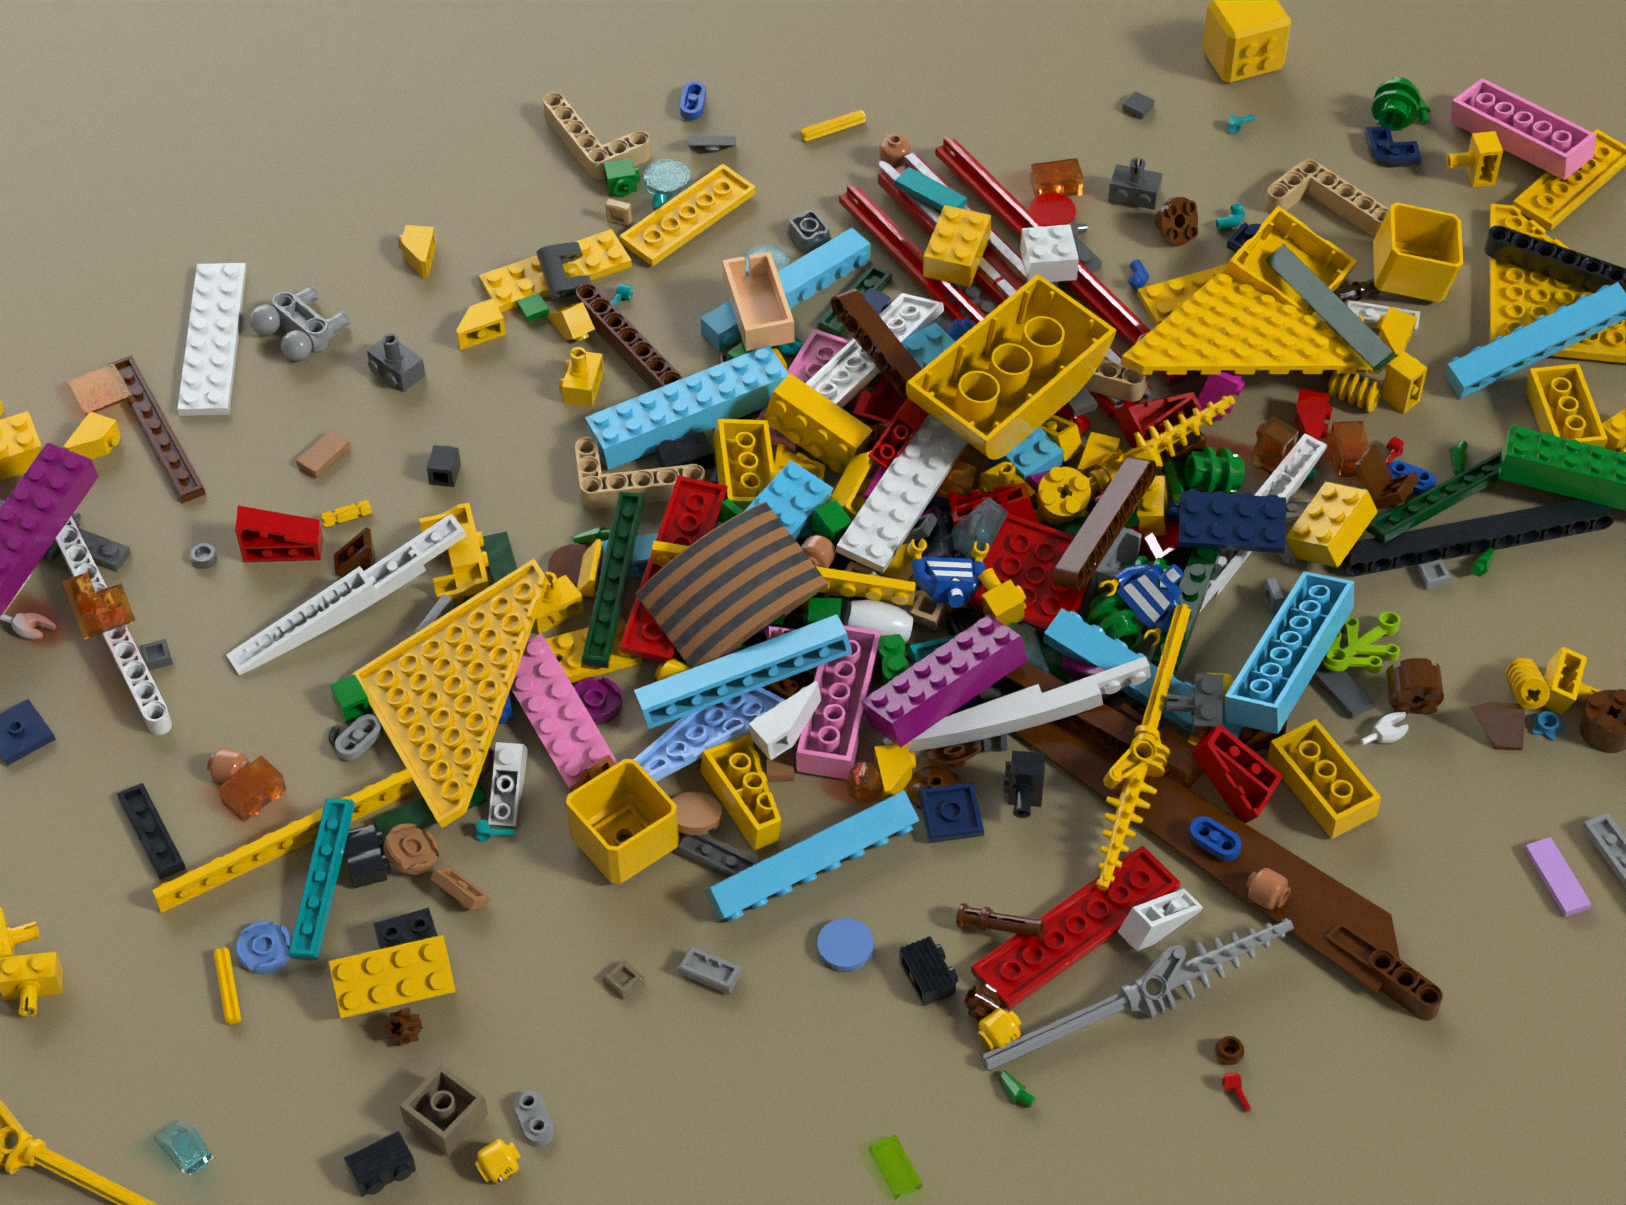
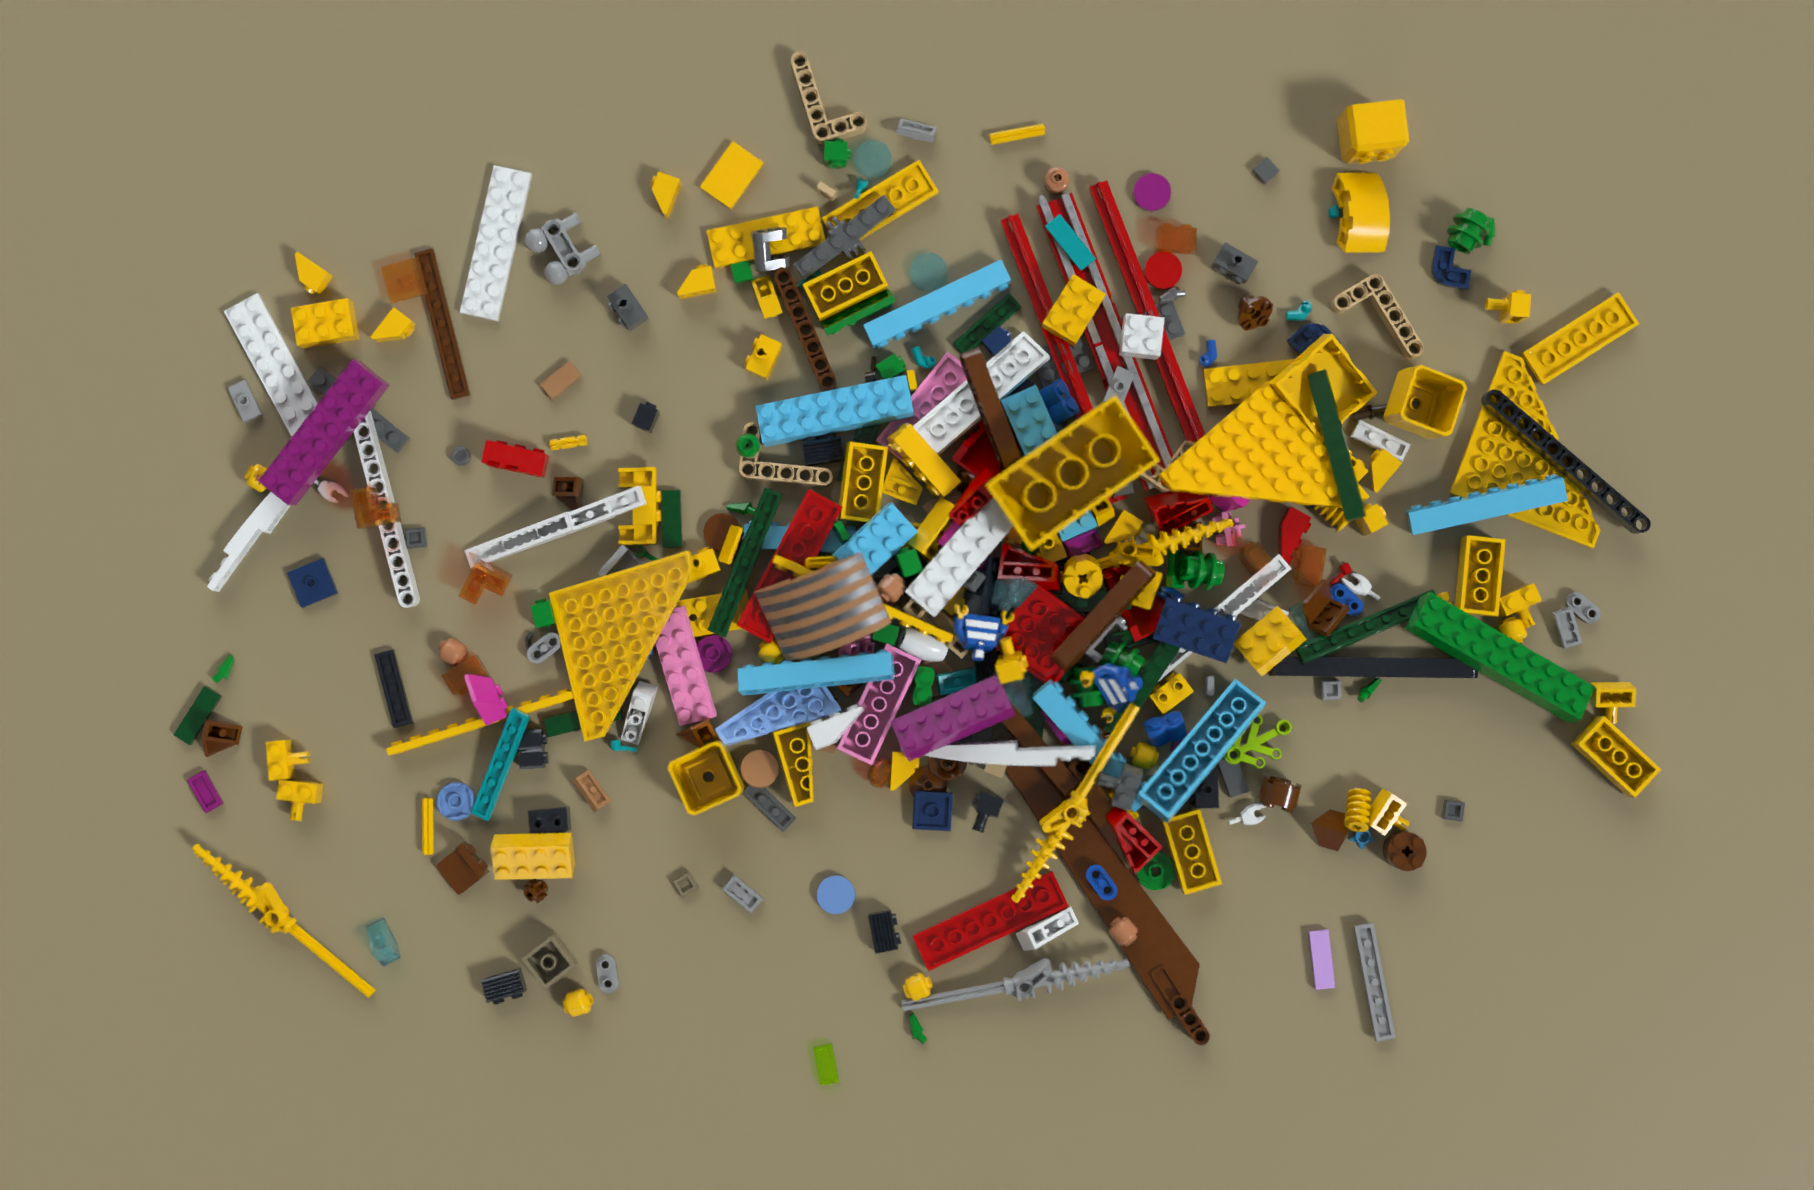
camera: 10 degrees right, 35 degrees up
medium nougat tile [383,823,440,875] -> none
blue plate [680,81,706,120] -> none
medium azure brick [704,790,920,922] -> none
light nougat piece [722,252,795,351] -> none
flat silver piece [787,210,832,254] -> none
reddish brown pin [956,903,1045,938] -> none
reddish brown gear [964,983,1001,1020] -> none
reddish brown plate [1215,1036,1245,1065] -> none
red hand [1222,1073,1251,1112] -> none
green bar [1449,440,1468,475] -> none
bright pink brick [1451,78,1596,180] -> none
none -> reddish brown bracket [437,842,490,895]
none -> clear orange brick [458,558,513,605]
none -> dark pink slope [464,674,508,726]
none -> yellow tile [700,141,764,210]
none -> green plate [736,434,760,458]
none -> dark grey hinge [793,195,896,281]
none -> yellow brick [802,251,888,322]
none -> green plate [821,289,896,335]
none -> tan tile [984,764,1007,778]
none -> magenta tile [1133,173,1171,212]
none -> green plate [1136,852,1175,891]
none -> blue brick [1143,711,1187,747]
none -> yellow brick [1148,672,1194,715]
none -> black brick [1190,768,1219,809]
none -> bright pink hips [1213,511,1246,547]
none -> yellow panel [1332,173,1390,253]
none -> white hand [1341,573,1381,601]

